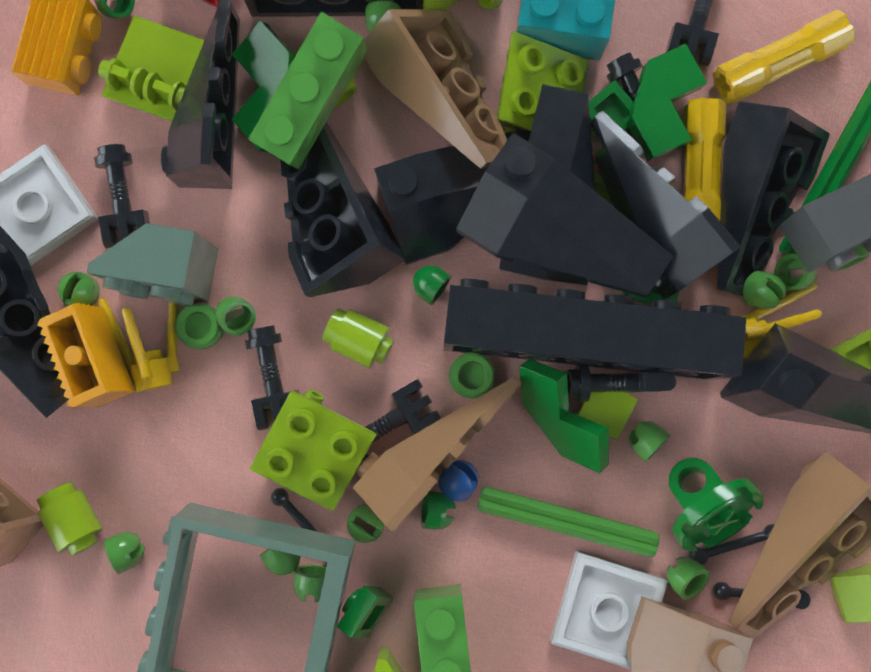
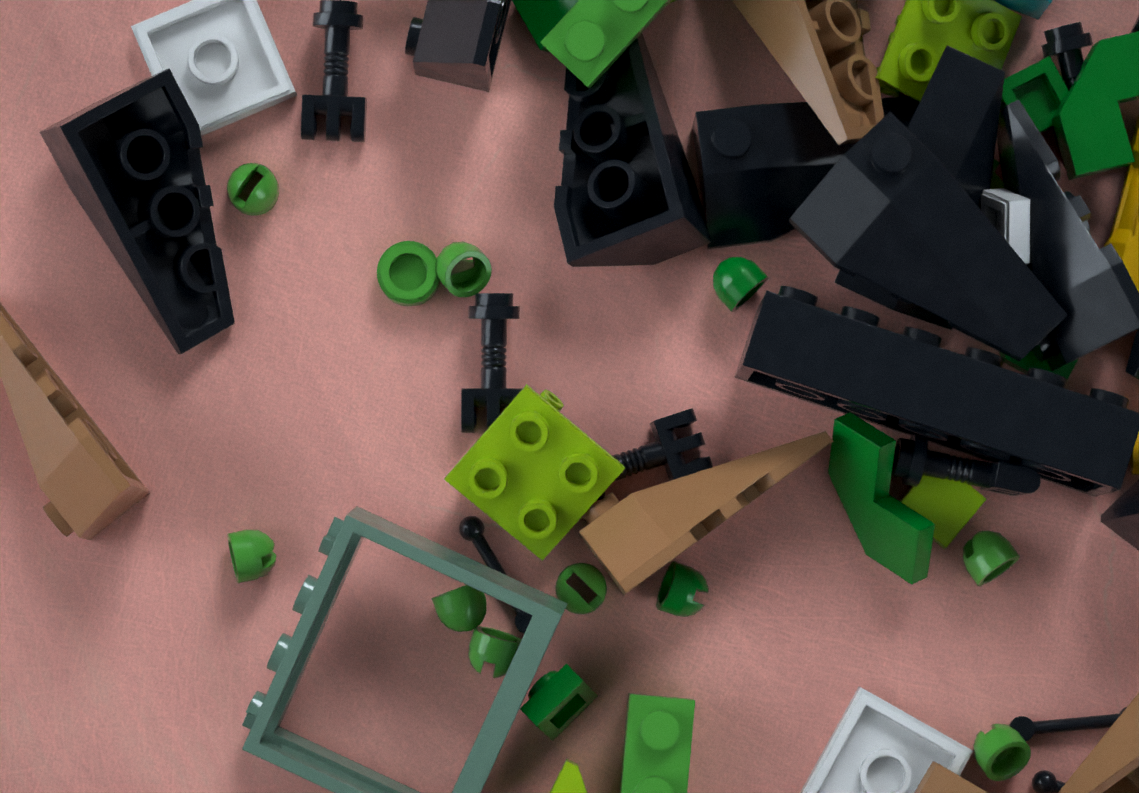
camera: 10 degrees right, 0 degrees up
lime brick [36,482,103,556] -> none
light orange brick [37,302,135,408] -> none
sand green slope [87,223,218,306] -> none
yellow plant [98,298,180,393] -> none
lime brick [322,308,394,369] -> none
blue hinge [438,460,479,502] -> none
bright green tile [449,352,495,399] -> none
bright green axle [477,487,659,557] -> none
green tile [669,458,764,552] -> none
none -> white tile [981,188,1030,264]

